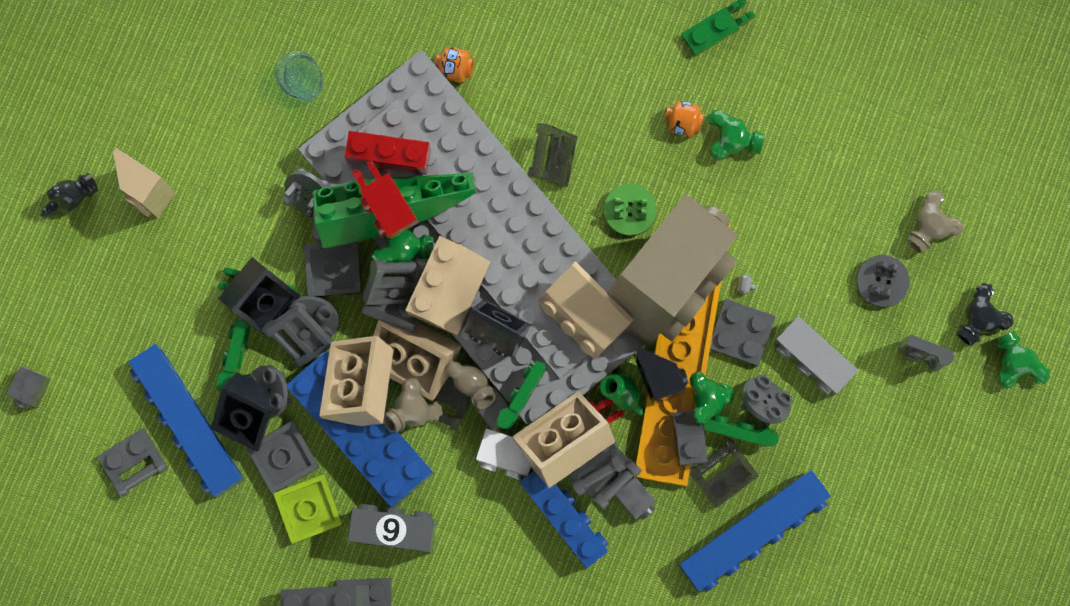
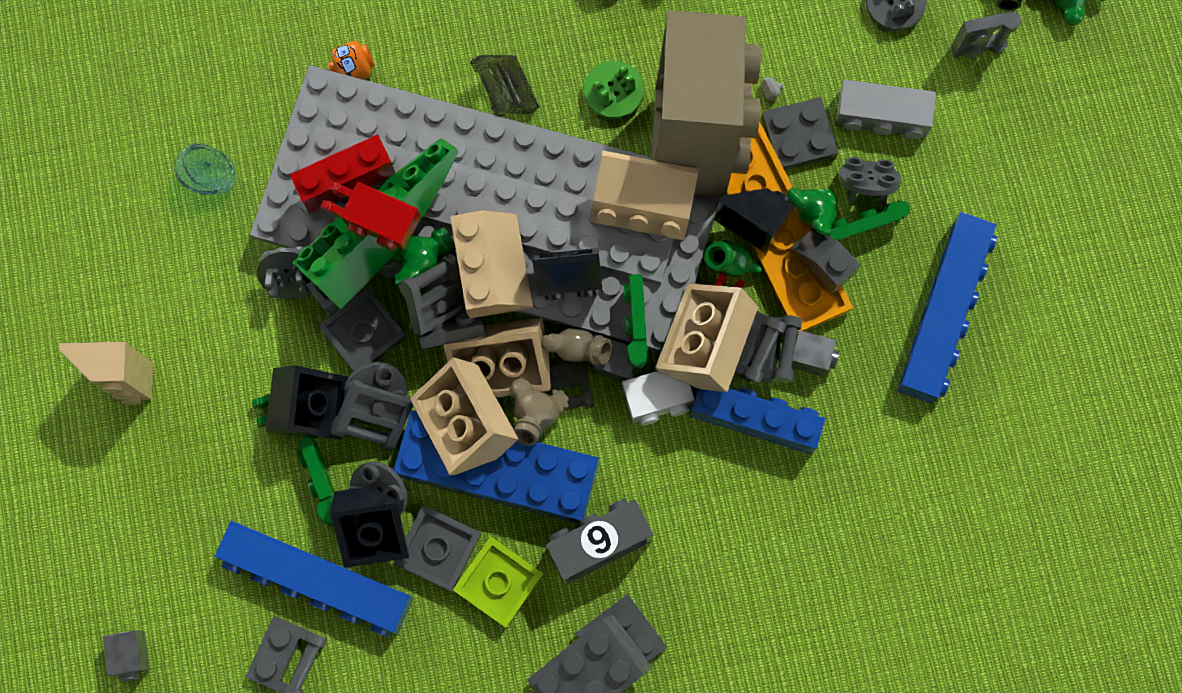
camera: 35 degrees left, 5 degrees down
black animal [40,173,98,218] -> none
clear smoke plate [689,438,759,509] -> none

